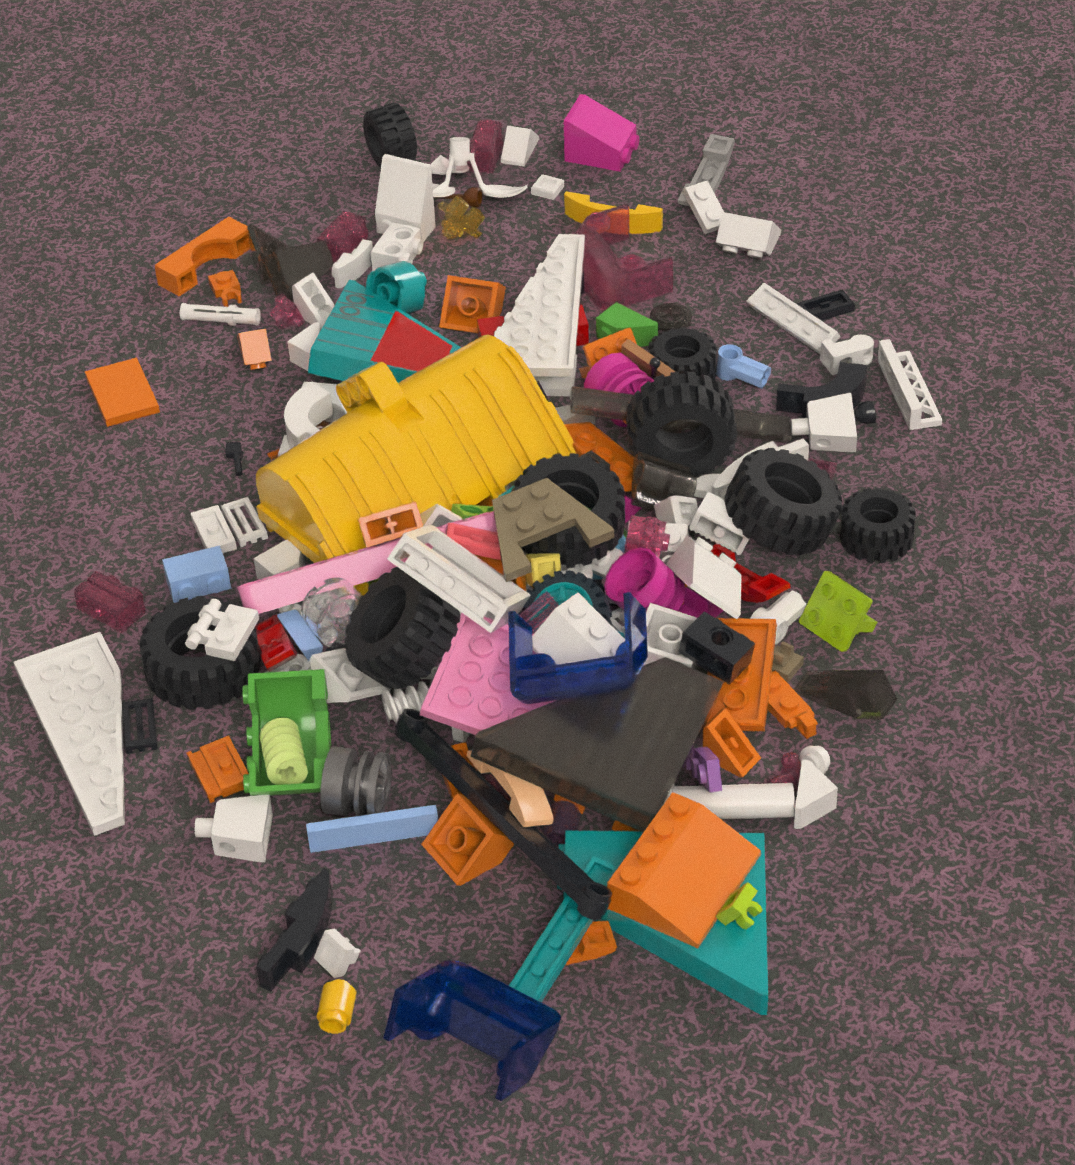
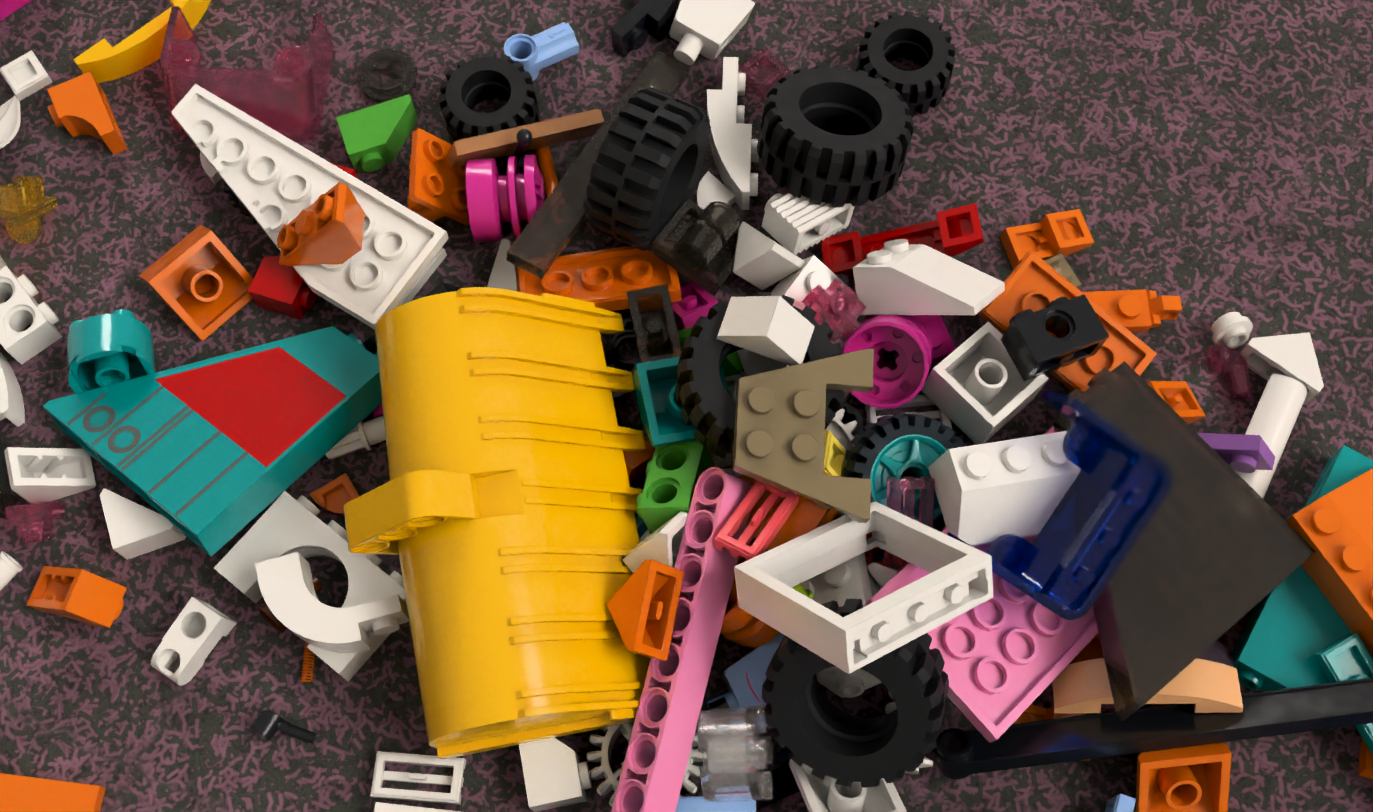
camera: 60 degrees left, 25 degrees up
white piece [750,590,806,645] -> none
clear smoke slope [794,670,897,720] -> none
lime bracket [799,571,878,652] -> none
none -> orange arch [47,72,128,155]
none -> white leg [151,597,237,686]
none -> orange slope [277,182,365,266]
none -> white slope [716,296,815,366]
none -> orange slope [999,209,1094,269]

